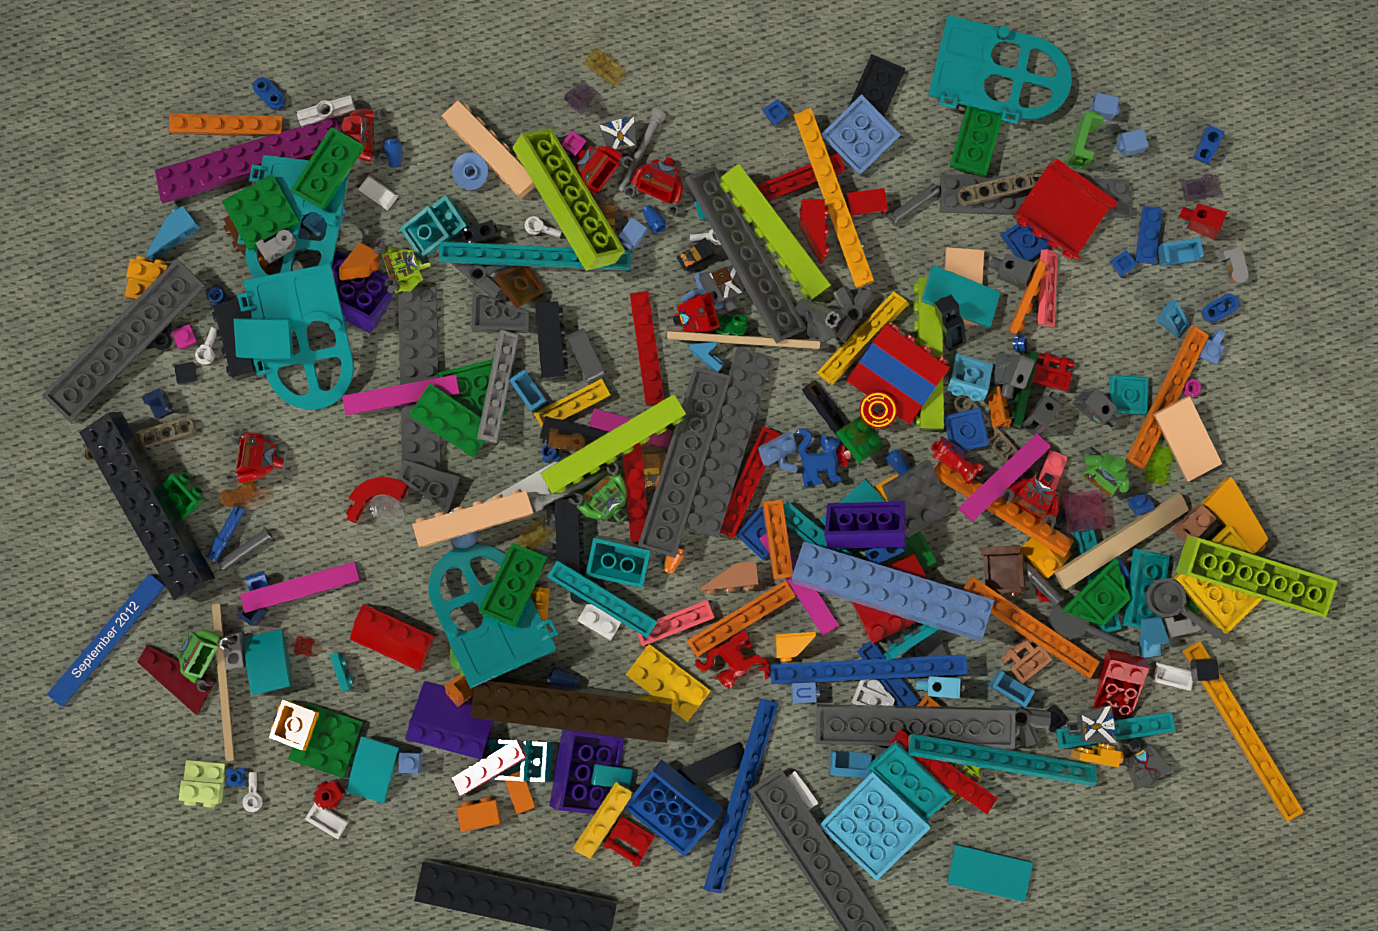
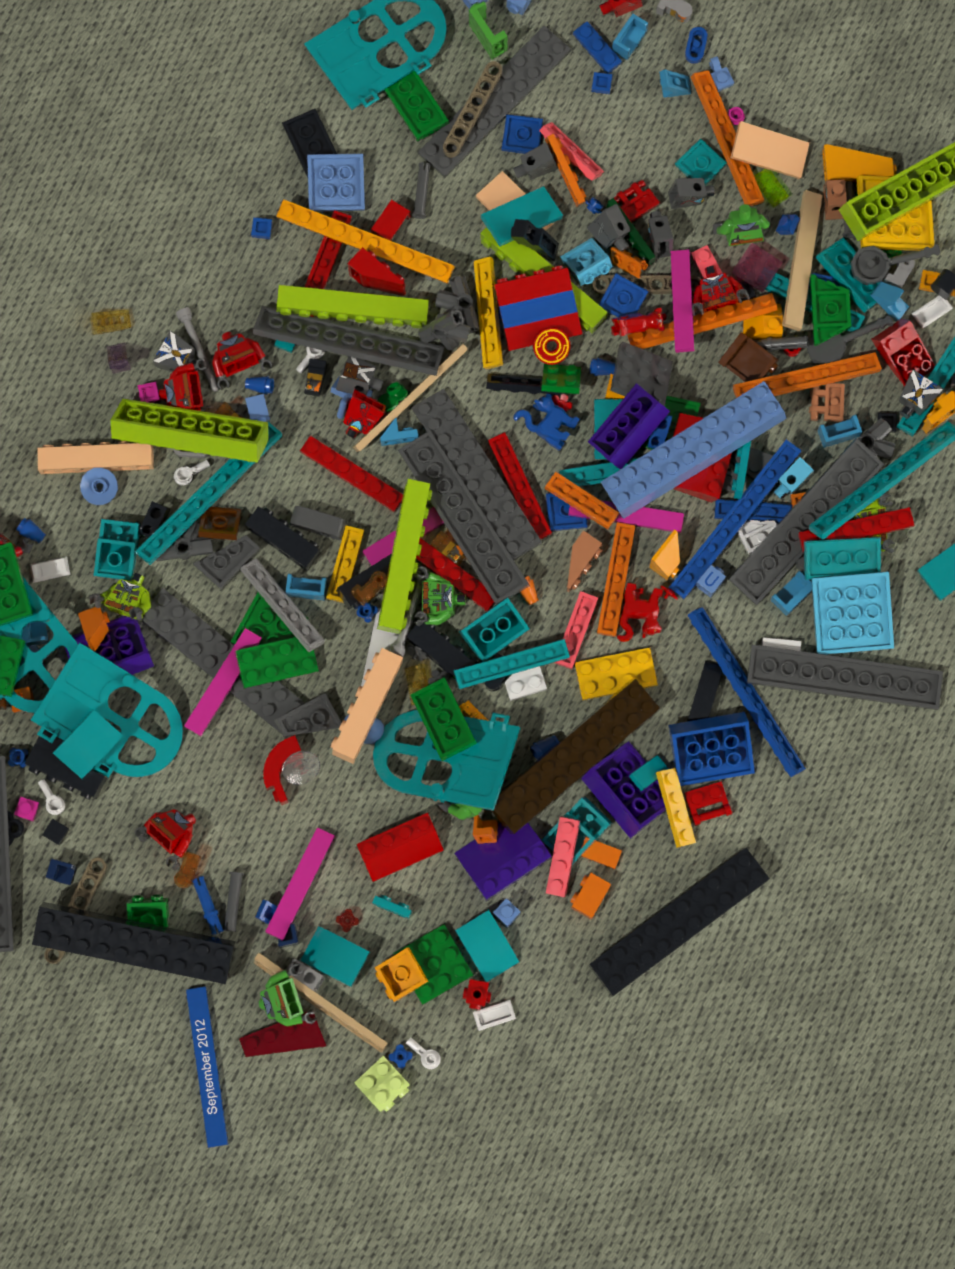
camera: 45 degrees left, 5 degrees down
light grey leg [255,230,297,264] -> none
medium blue plate [758,432,797,472] -> none
red panel [1013,159,1118,260] -> none

